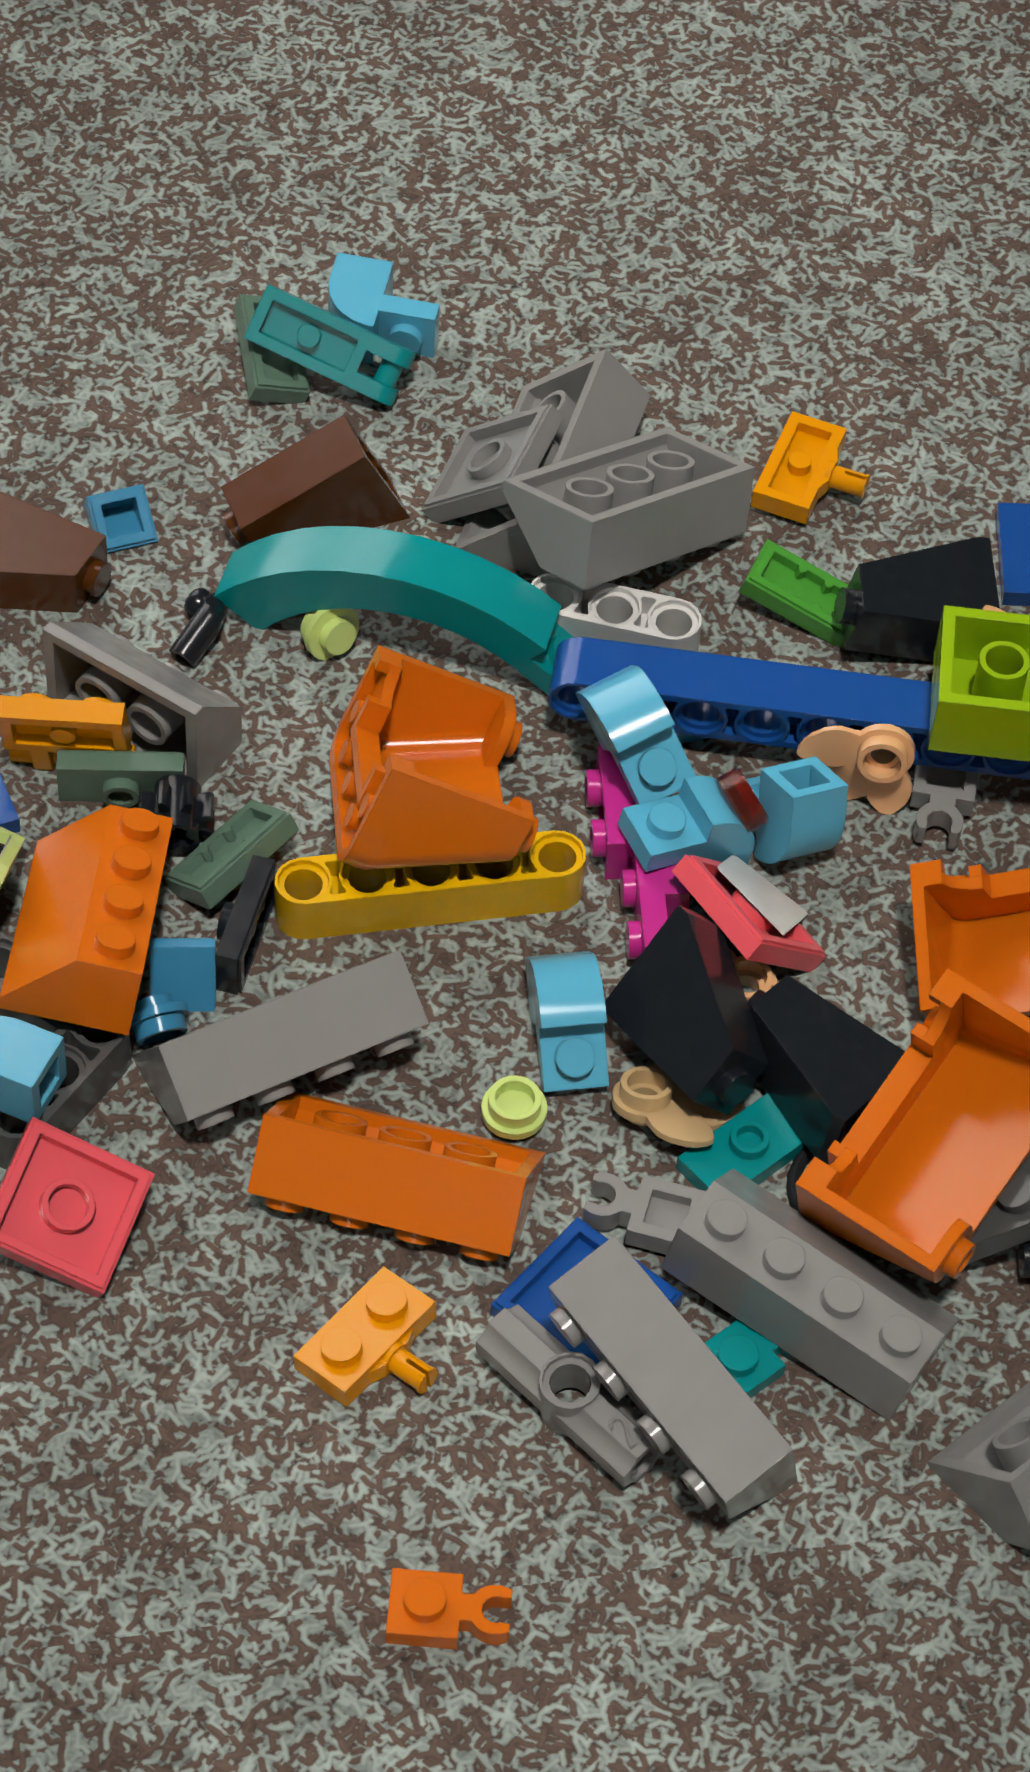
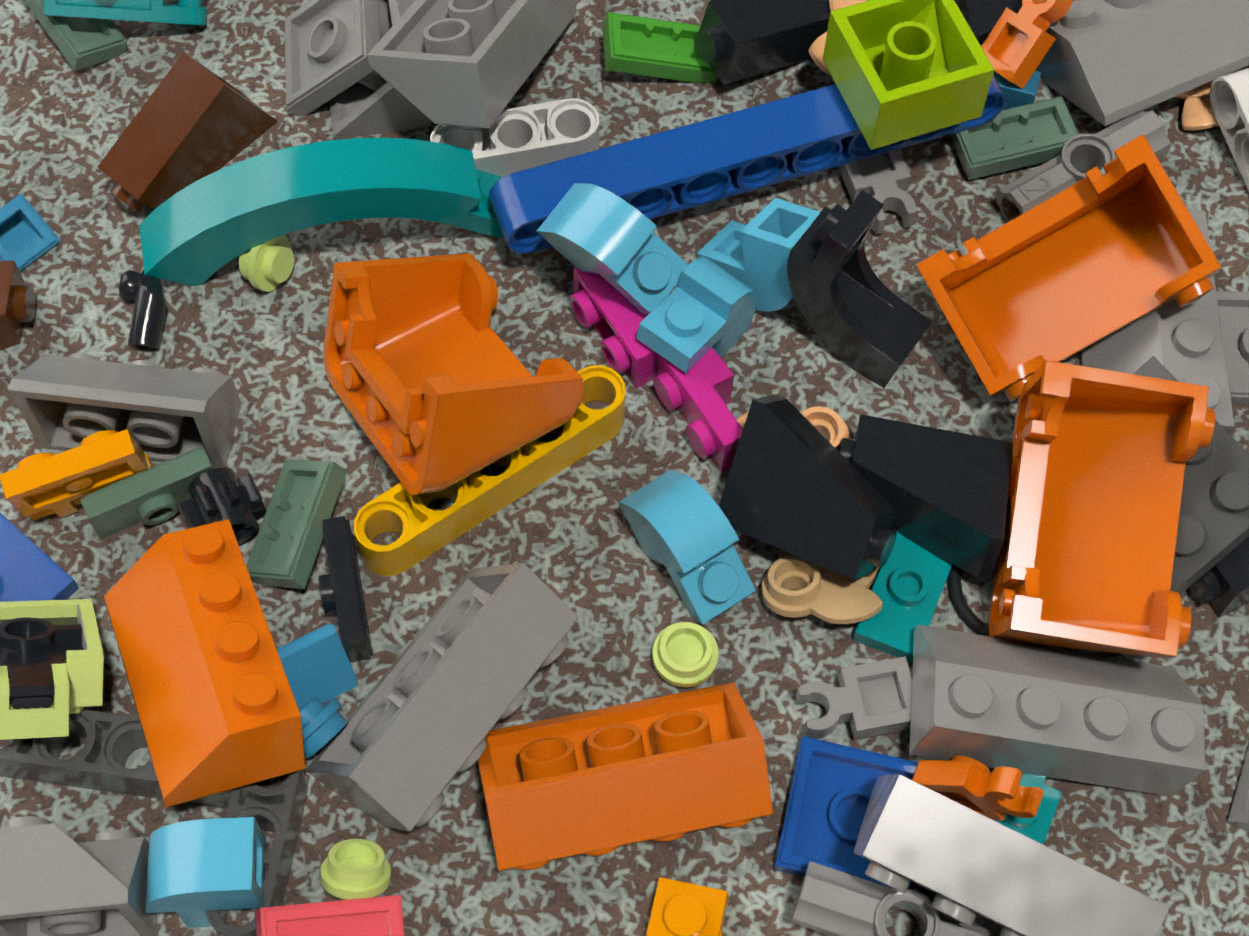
camera: 25 degrees left, 10 degrees up
coral tile [671,854,826,972] -> none
clear red tile [717,767,769,832] -> none
white sticker [718,855,808,935] -> none
light nougat plate [796,724,915,815] -> none
none -> yellowish green plate [320,839,391,900]
none -> black arch [787,190,932,388]
none -> orange plate [912,755,1044,821]

